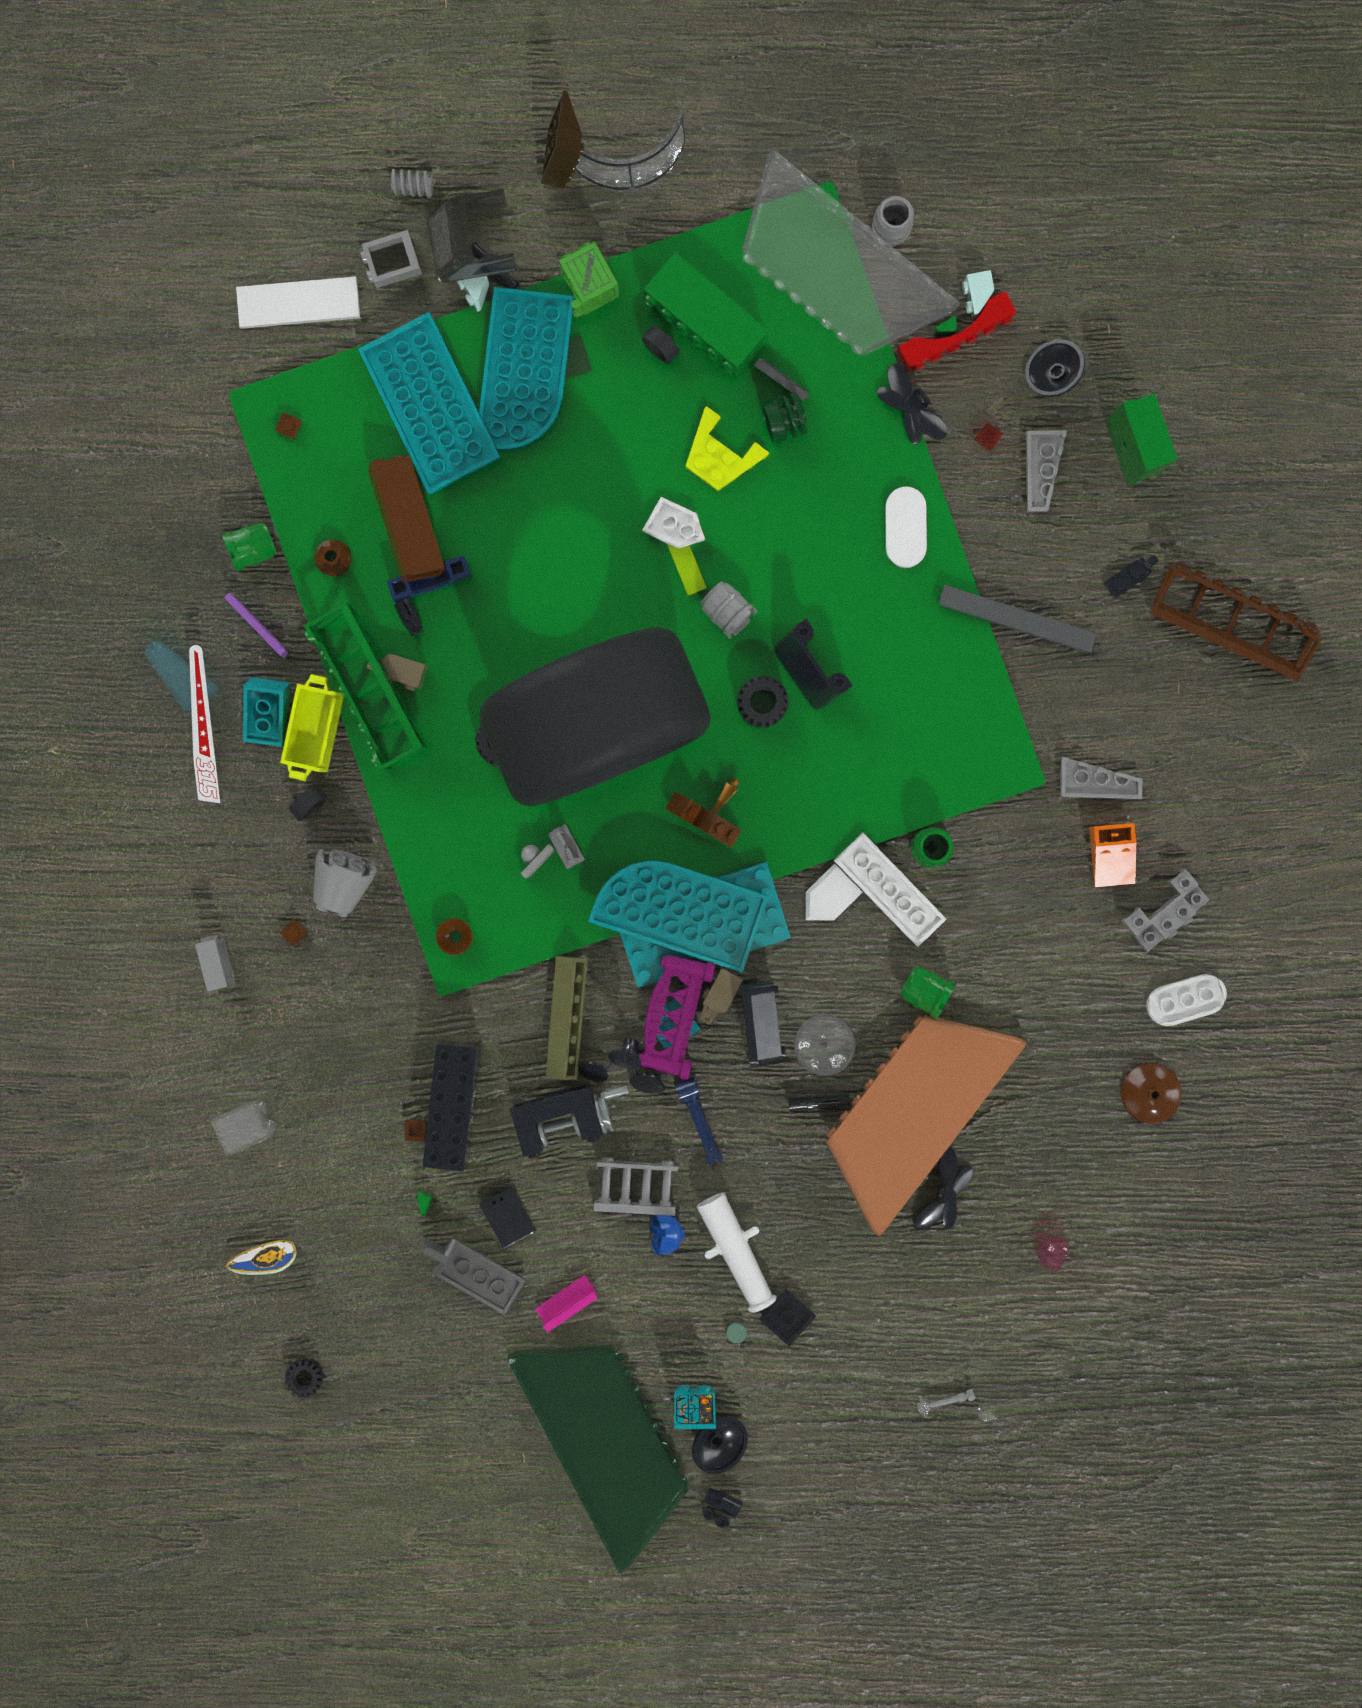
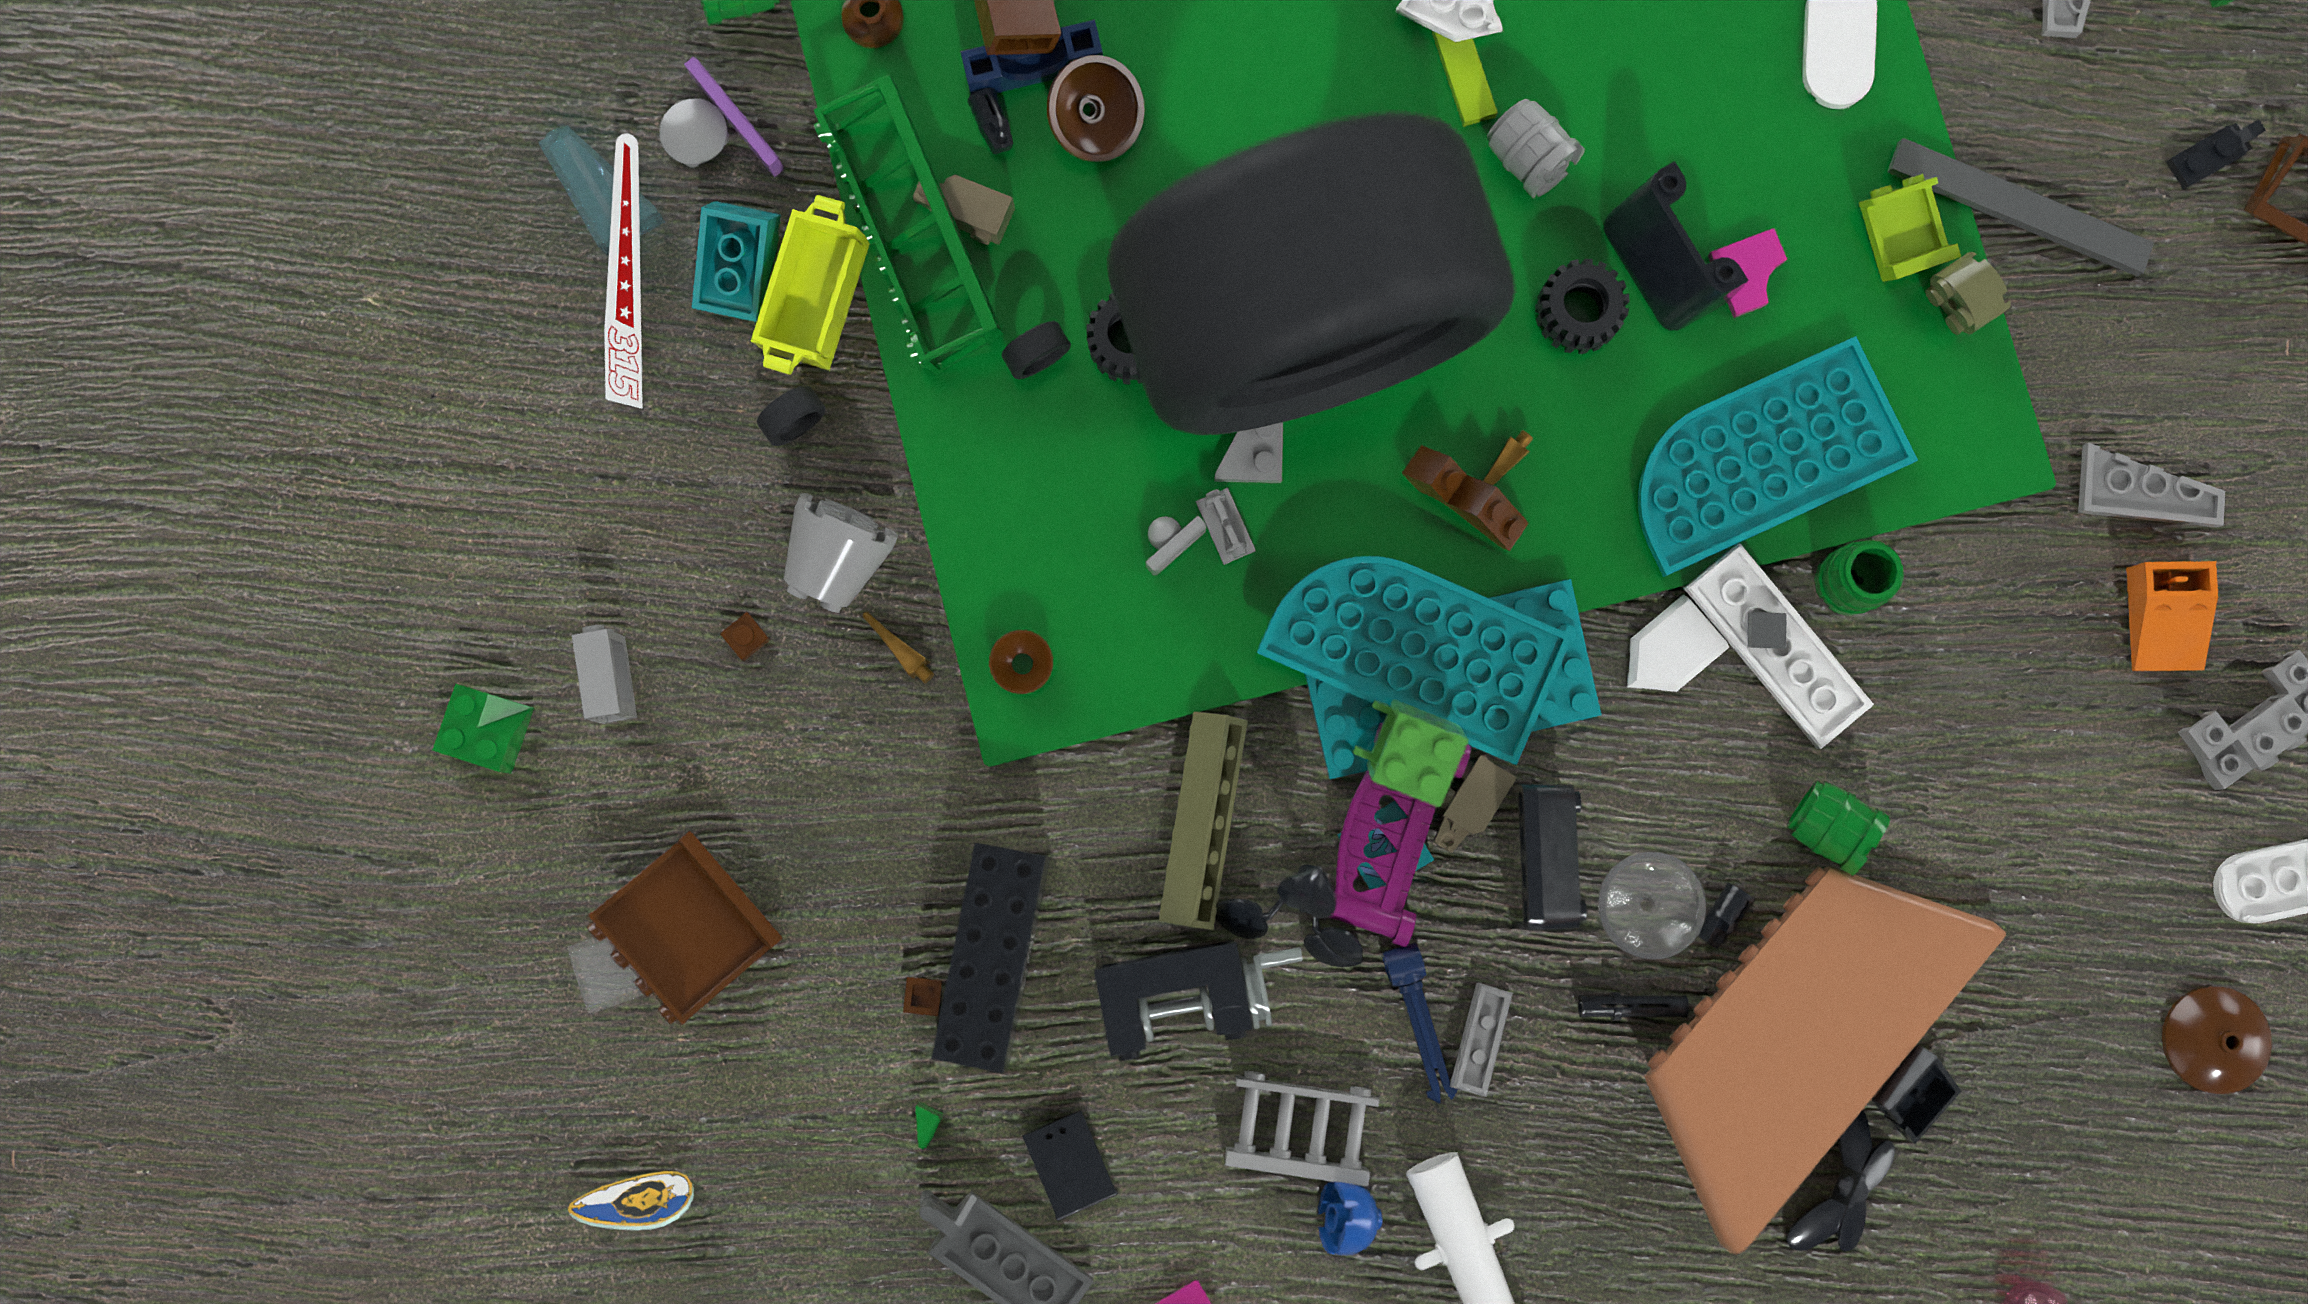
camera: 10 degrees right, 5 degrees down
none -> green slope [432,684,534,774]
none -> reddish brown panel [586,831,783,1026]
none -> light grey dish [659,99,729,168]
none -> pearl gold piece [862,611,934,684]
none -> black tyre [1001,321,1071,380]
none -> reddish brown dish [1047,55,1144,162]
none -> light grey wing [1215,422,1283,483]
none -> bright green container [1353,699,1469,807]
none -> light grey tile [1450,983,1513,1097]
none -> teal plate [1638,336,1918,577]
none -> black hinge [1698,882,1755,949]
none -> dark pink tile [1707,228,1787,318]
none -> dark grey tile [1748,612,1786,649]
none -> lime panel [1859,174,1961,282]
none -> black piece [1871,1044,1962,1144]
none -> olive brick [1925,252,2011,335]

